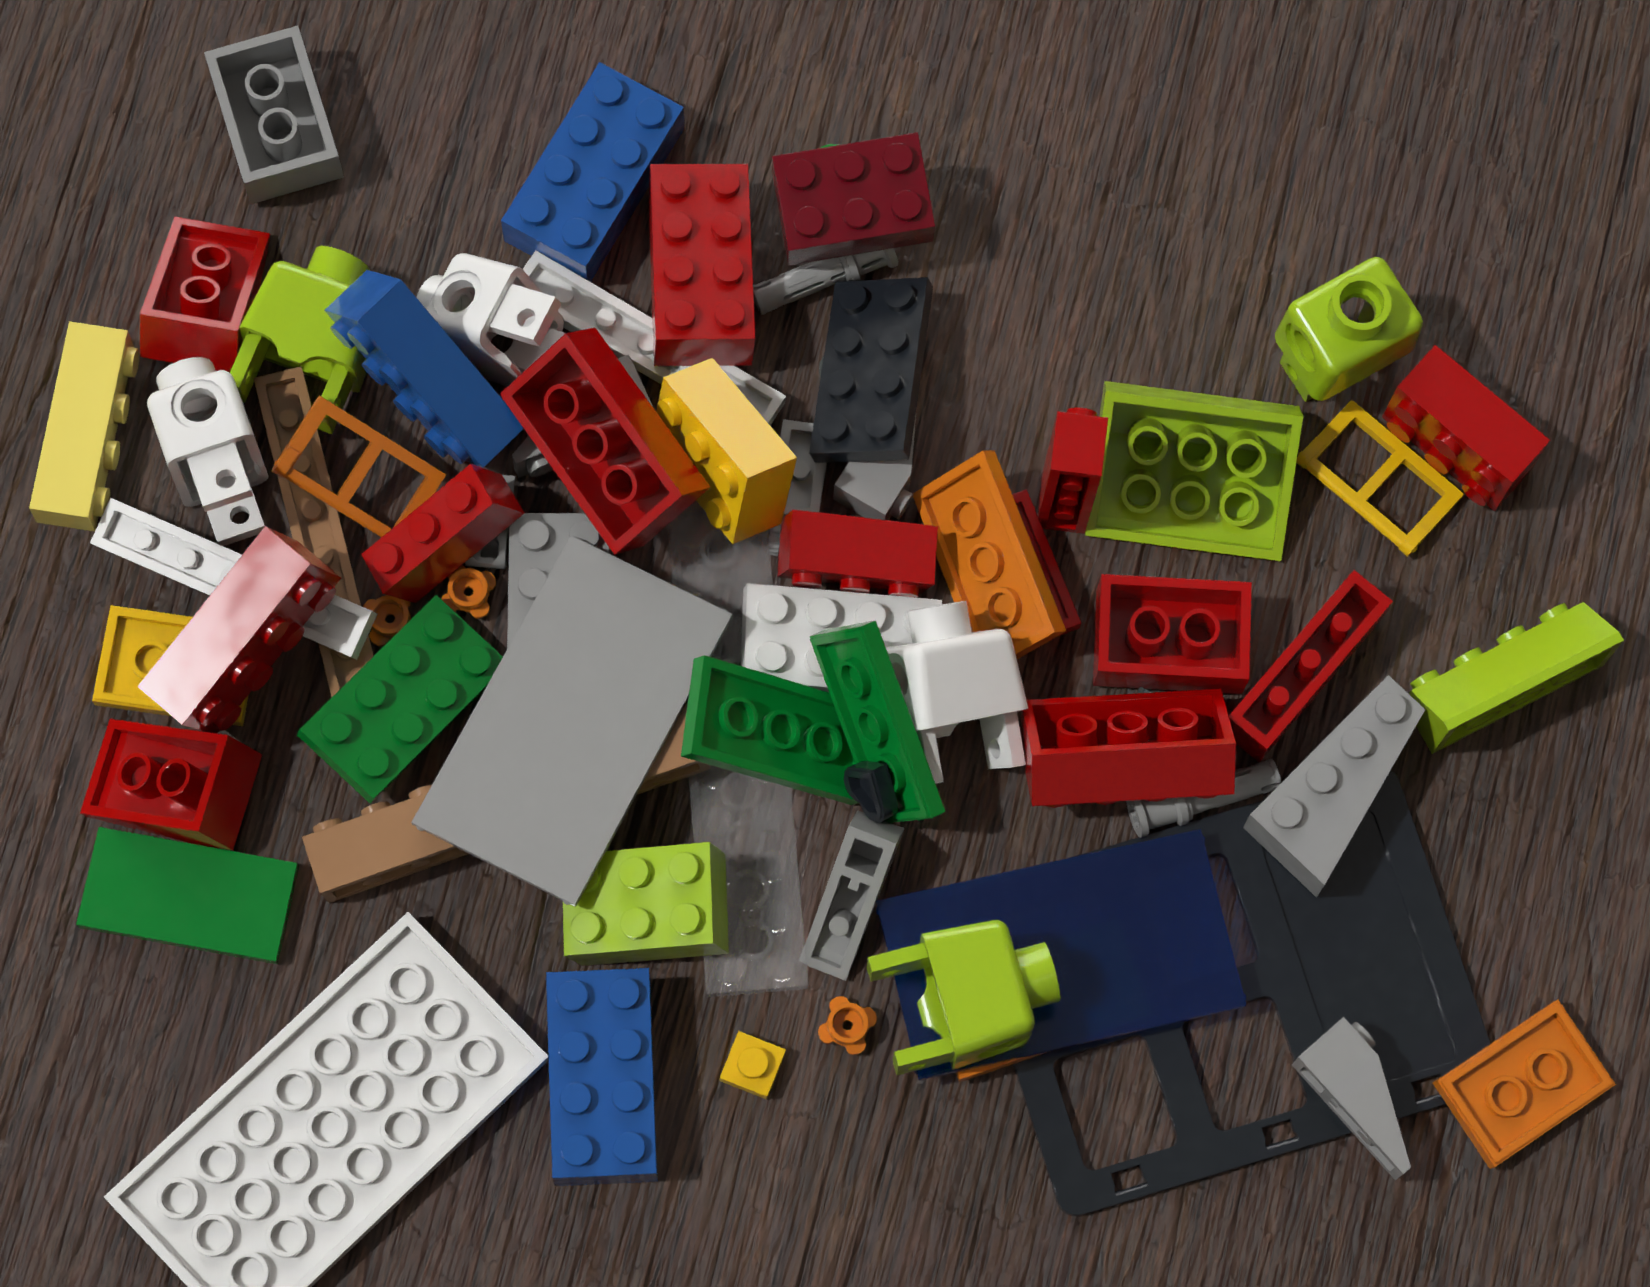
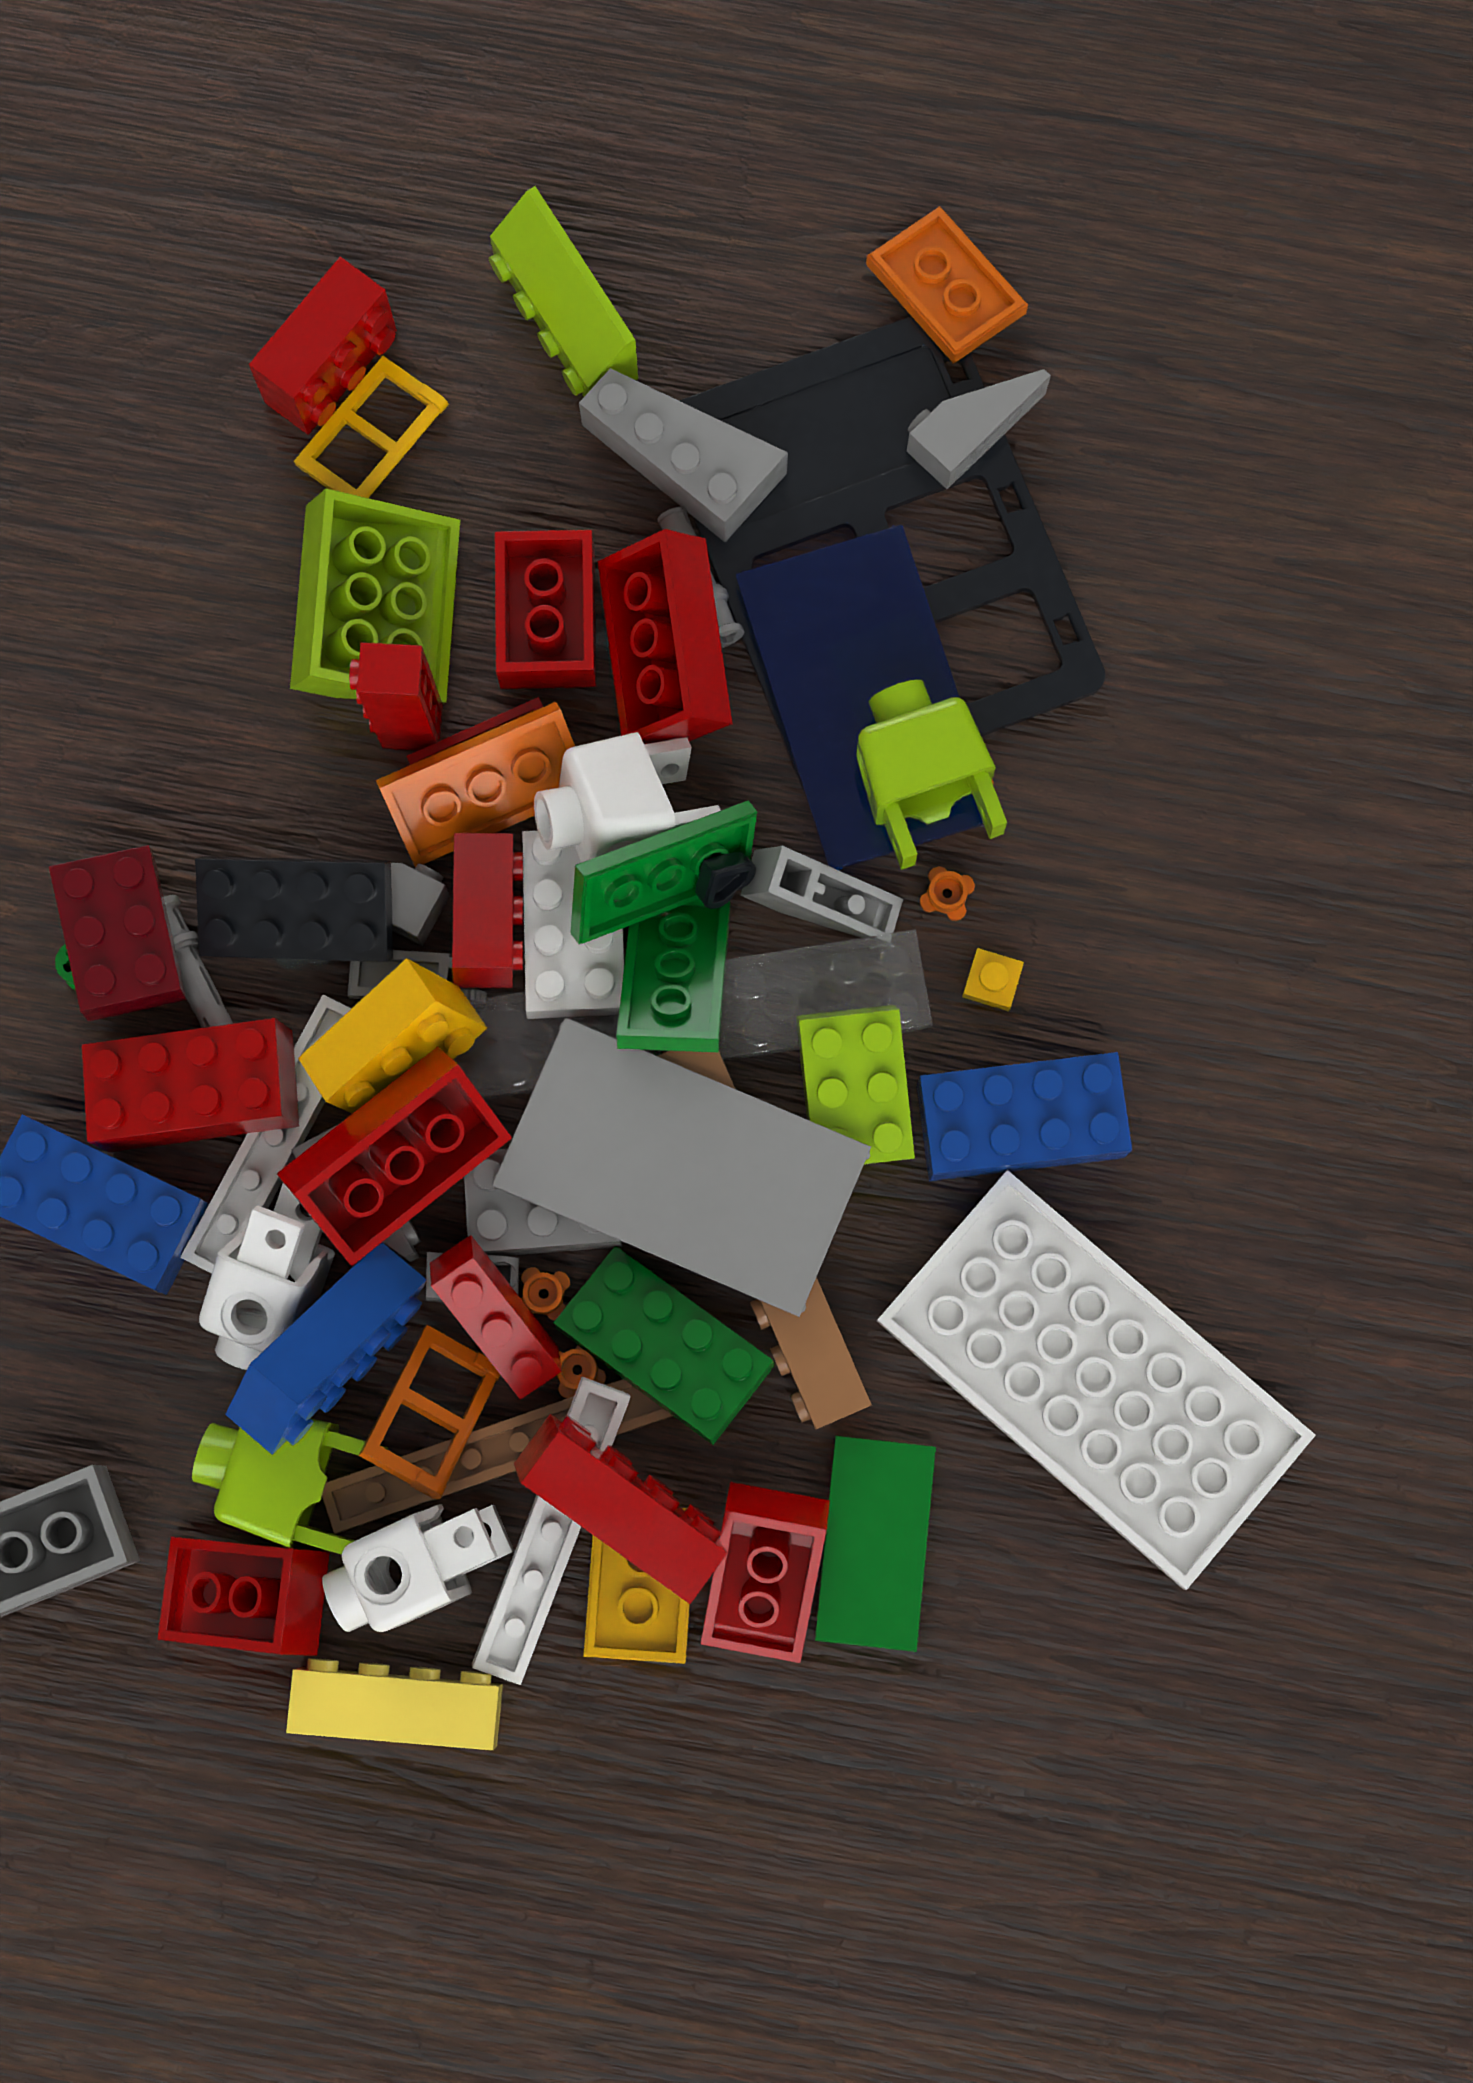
camera: 90 degrees left, 5 degrees up
red brick [1229,570,1393,762] -> none
lime piece [1275,257,1423,402] -> none

